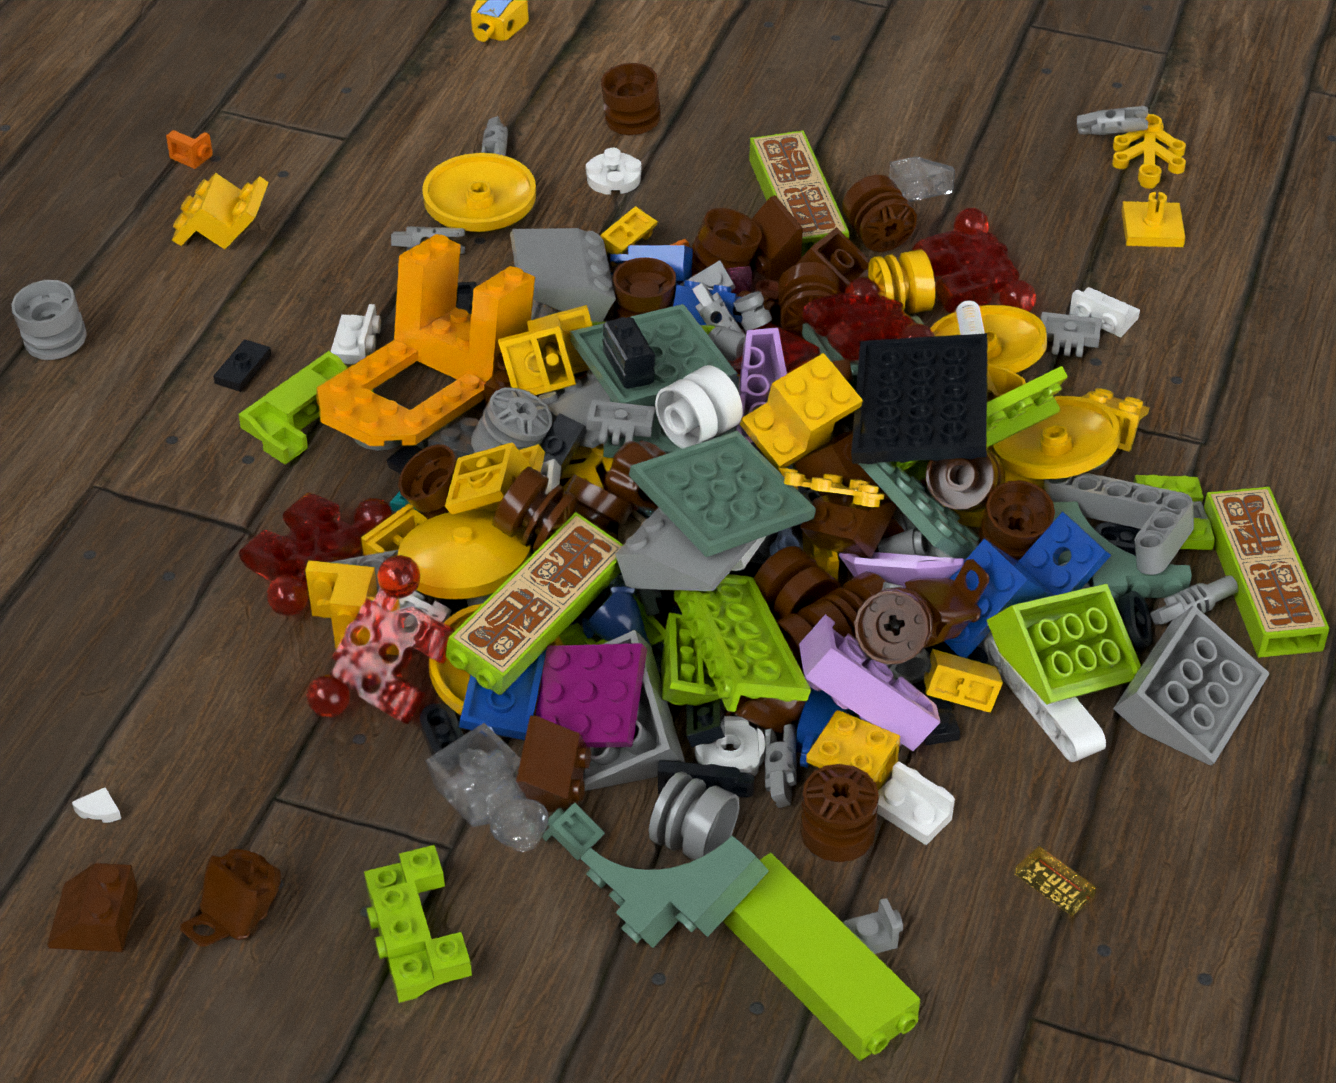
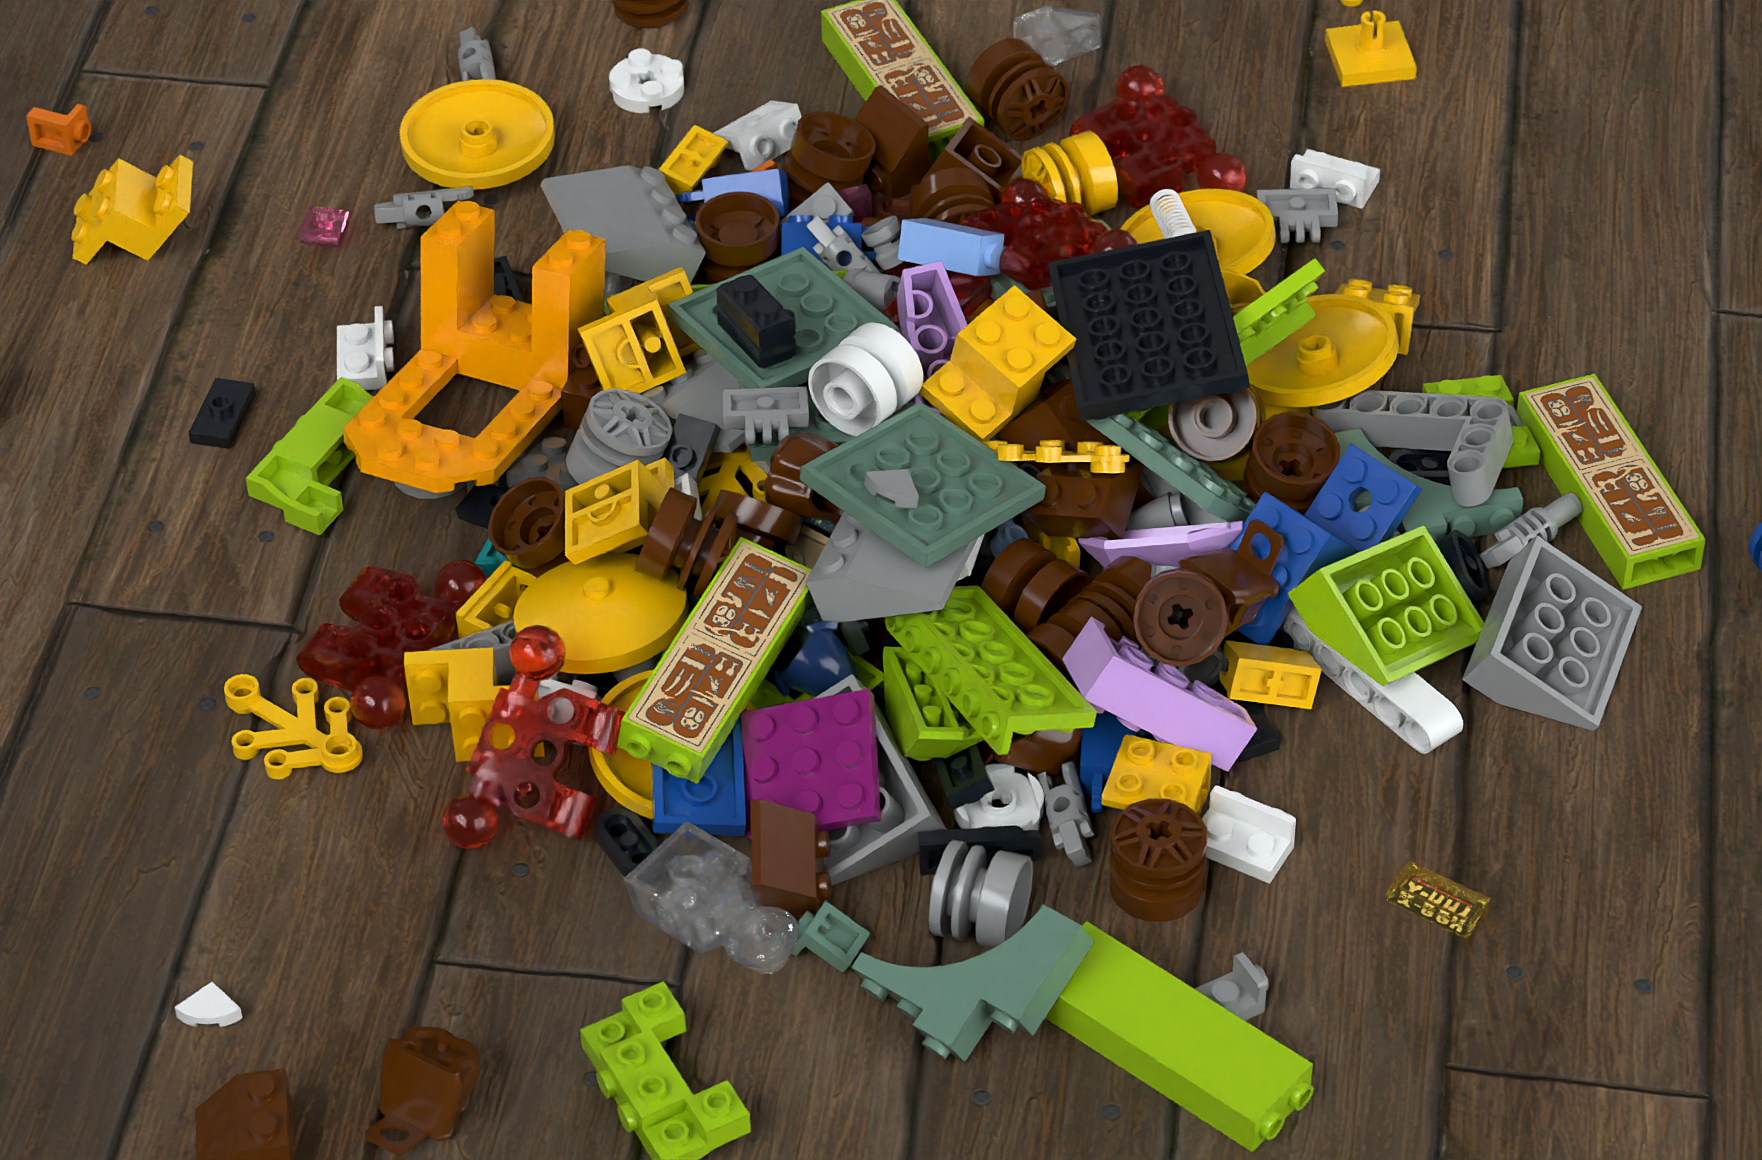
camera: 10 degrees left, 0 degrees up
none -> yellow plant [224,674,363,779]
none -> clear pink plate [299,206,349,247]
none -> white bracket [713,100,802,171]
none -> light grey tile [864,469,919,508]
none -> light blue brick [898,218,1009,276]

